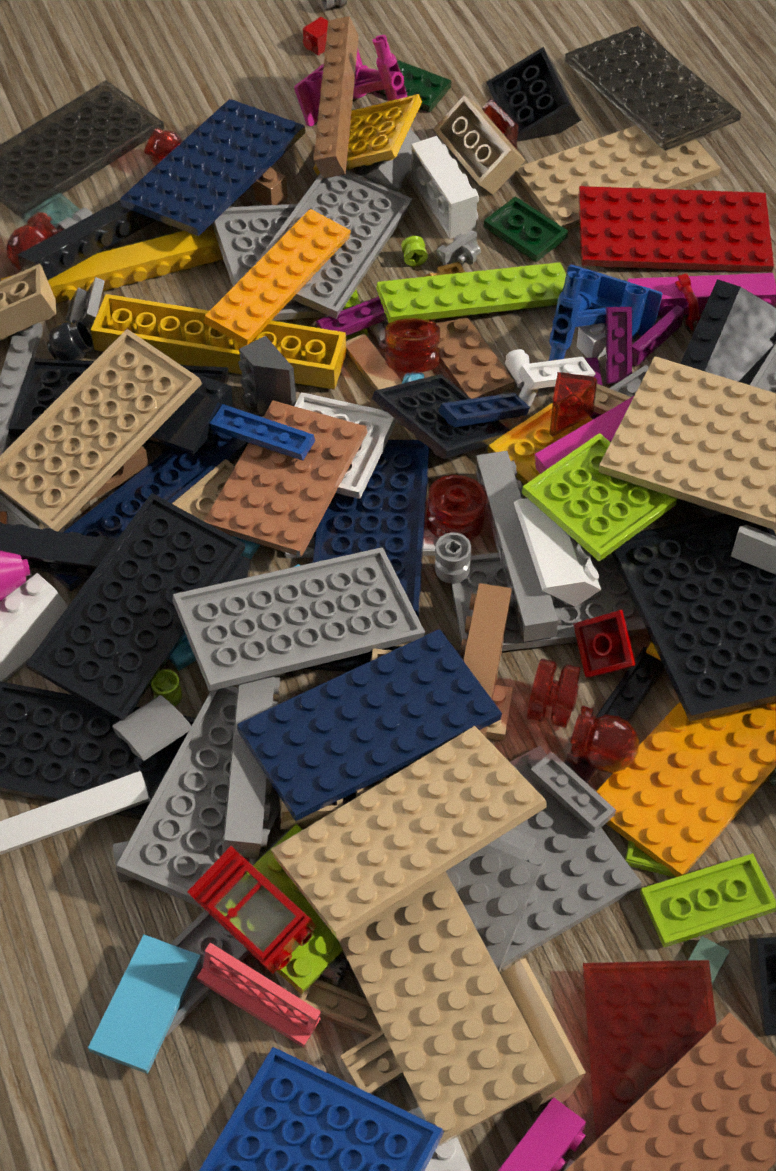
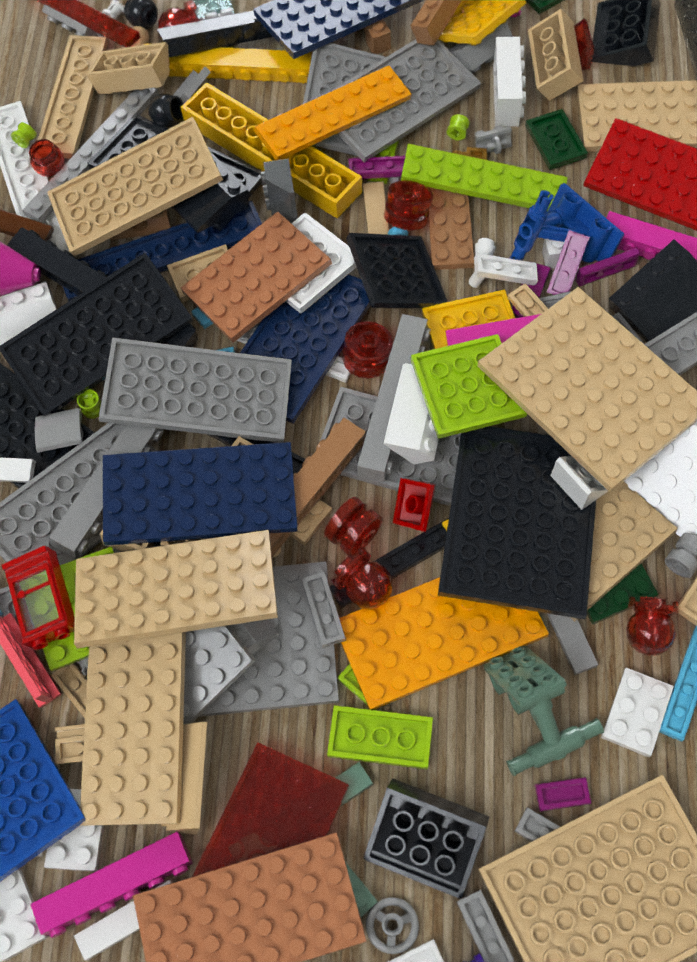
camera: 30 degrees right, 10 degrees up
blue plate [210,404,315,461] -> none
light grey wheel [435,532,471,584] -> none
dark blue plate [438,392,530,427] -> none
clear red slope [549,372,598,437] -> none
red arm [675,273,701,331] -> none

